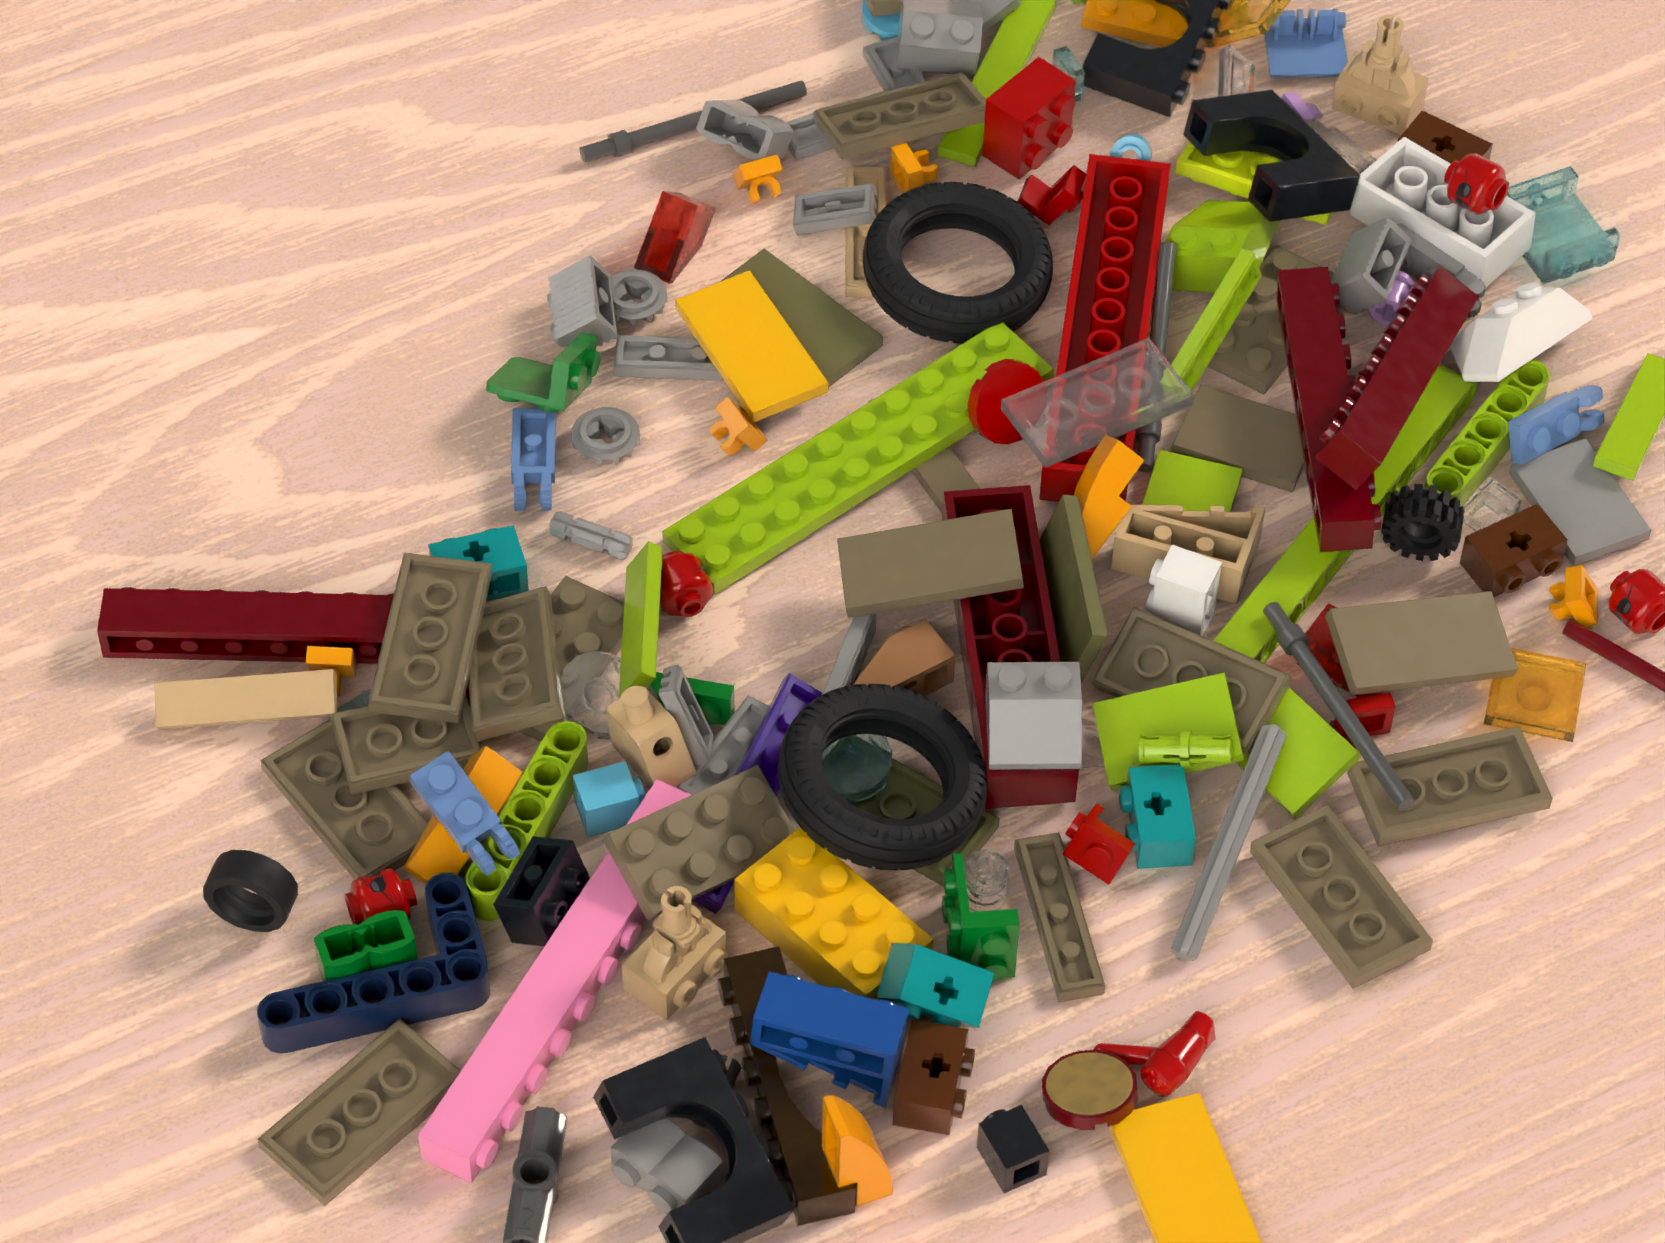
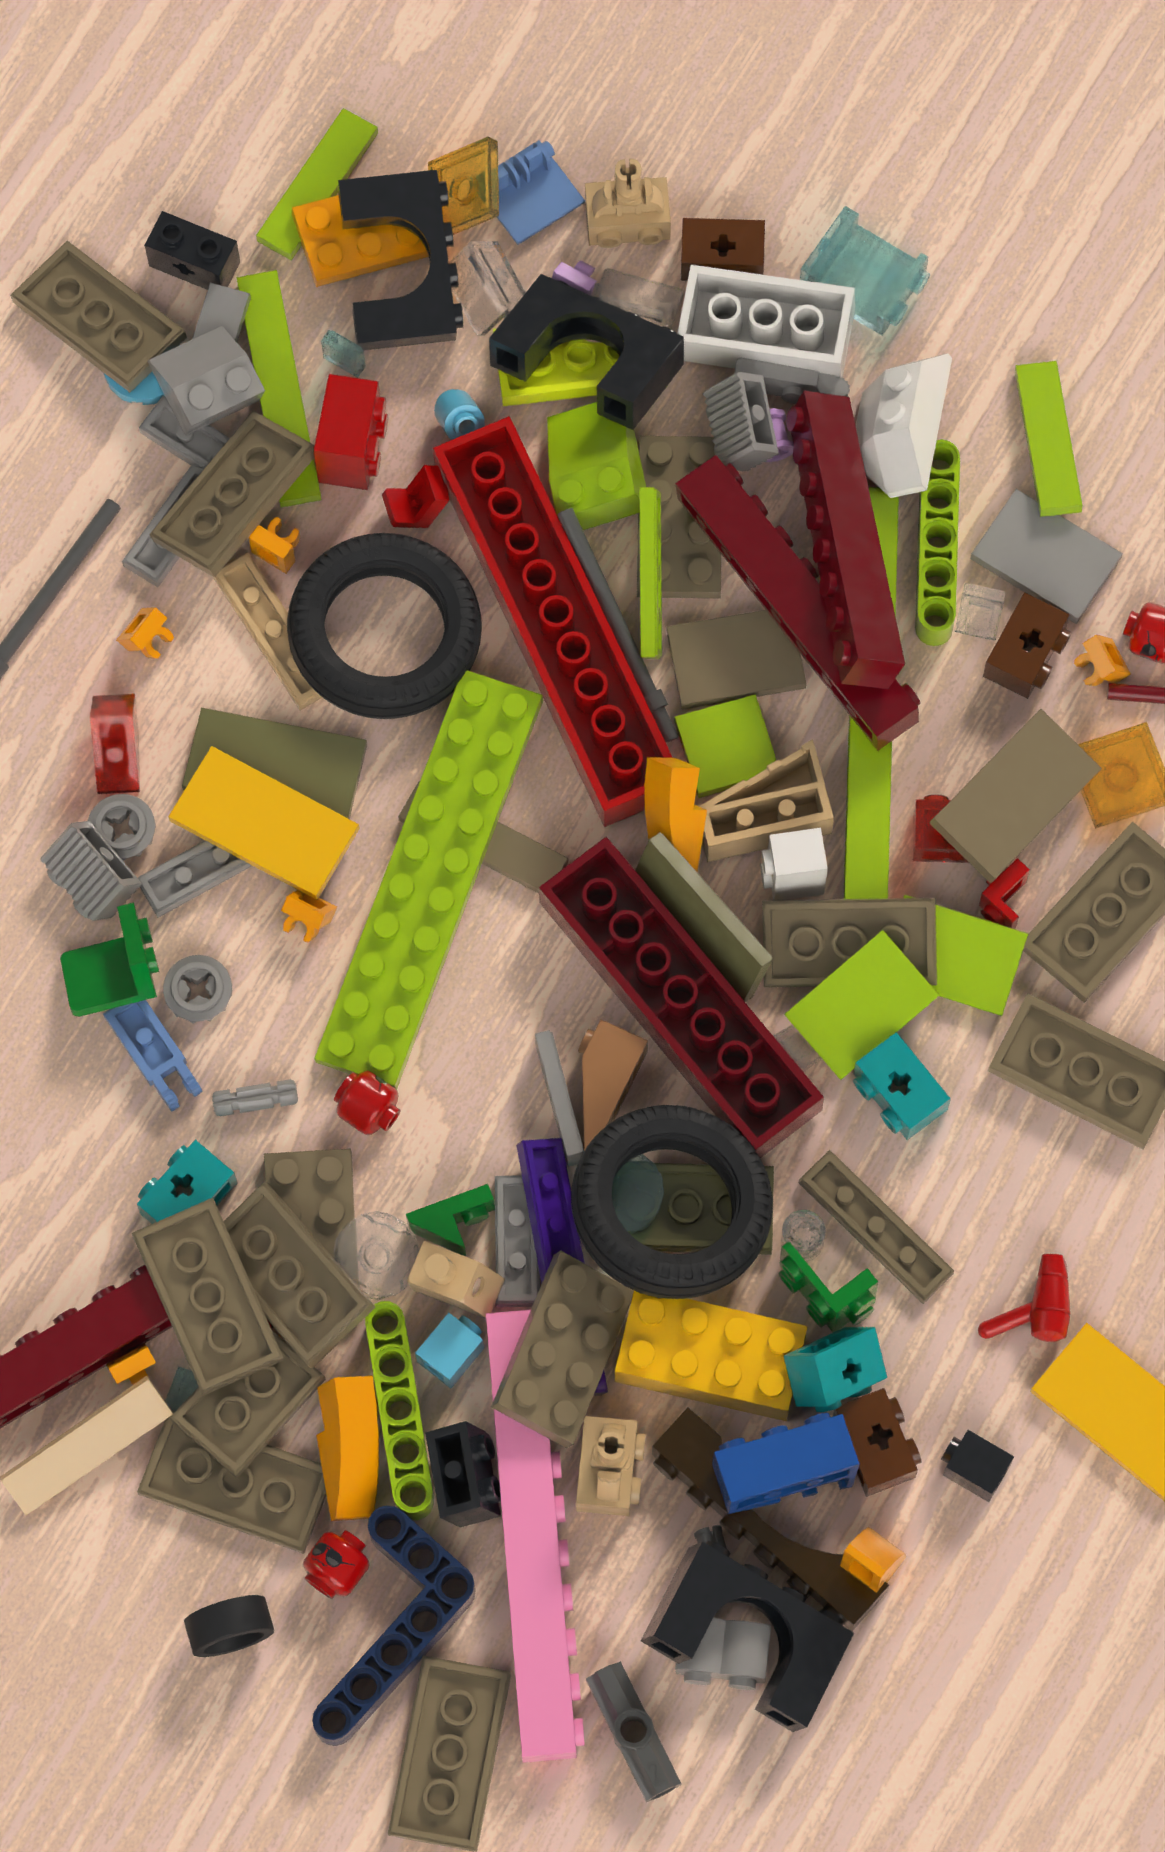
camera: 30 degrees left, 20 degrees up
green brick [314,910,418,981] -> none
medium blue hinge [410,751,520,876] -> none
lime tile [619,541,662,698] -> none
light grey tile [659,665,714,766] -> none
light grey brick [696,100,794,160] -> none
light grey tile [793,183,878,235] -> none
dark tan tile [837,509,1024,618] -> none
red tile [968,359,1046,445] -> none
light grey slope [985,662,1082,770] -> none
clear tile [1001,338,1194,468] -> none
pearl gold tile [1042,1050,1138,1130] -> none
red bracket [1063,803,1135,885] -> none
lime pin [1139,731,1234,767] -> none
light grey axle [1171,724,1286,961] -> none
dark grey bar [1263,602,1414,811] -> none
black tyre [1381,484,1464,561] -> none
red head [1444,153,1509,215] -> none
medium blue hinge [1508,385,1605,465] -> none

